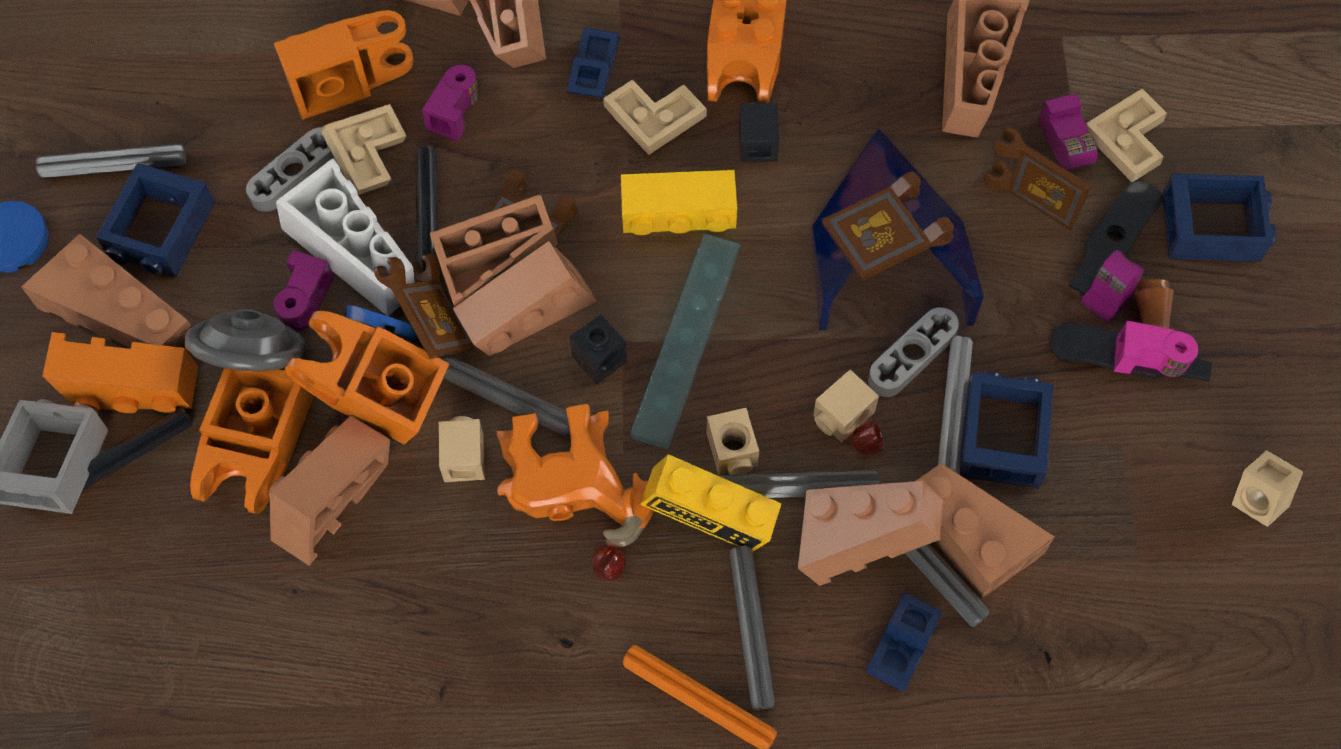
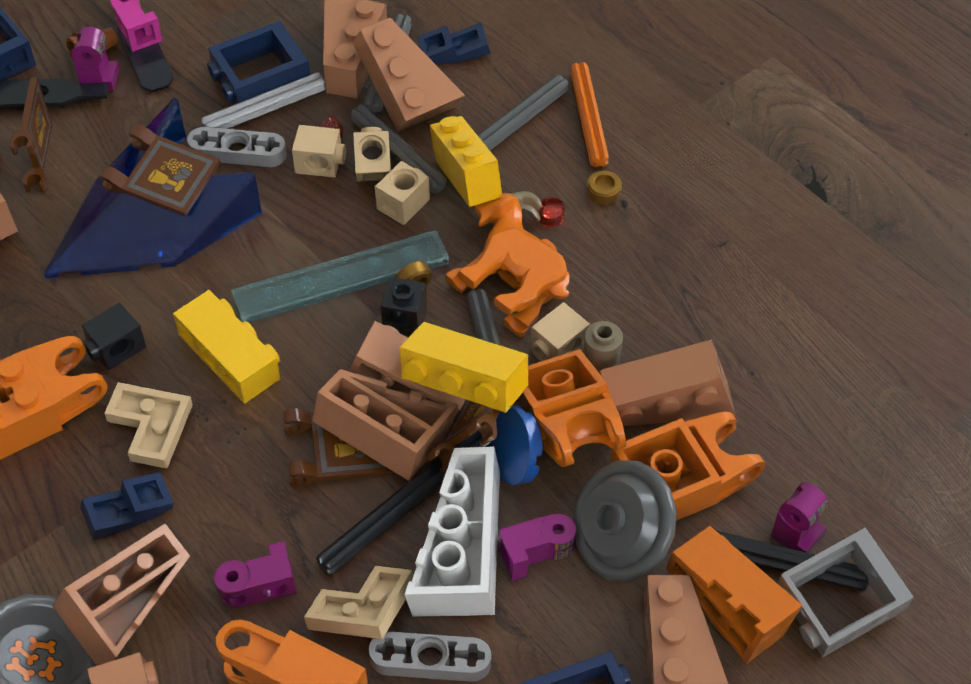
camera: 130 degrees left, 10 degrees down
none -> tan brick [354,127,391,182]
none -> pearl gold tile [395,261,433,286]
none -> yellow brick [400,322,528,413]
none -> dark tan brick [584,321,623,374]
none -> pearl gold tile [587,171,622,205]
none -> magenta leg [771,482,829,553]

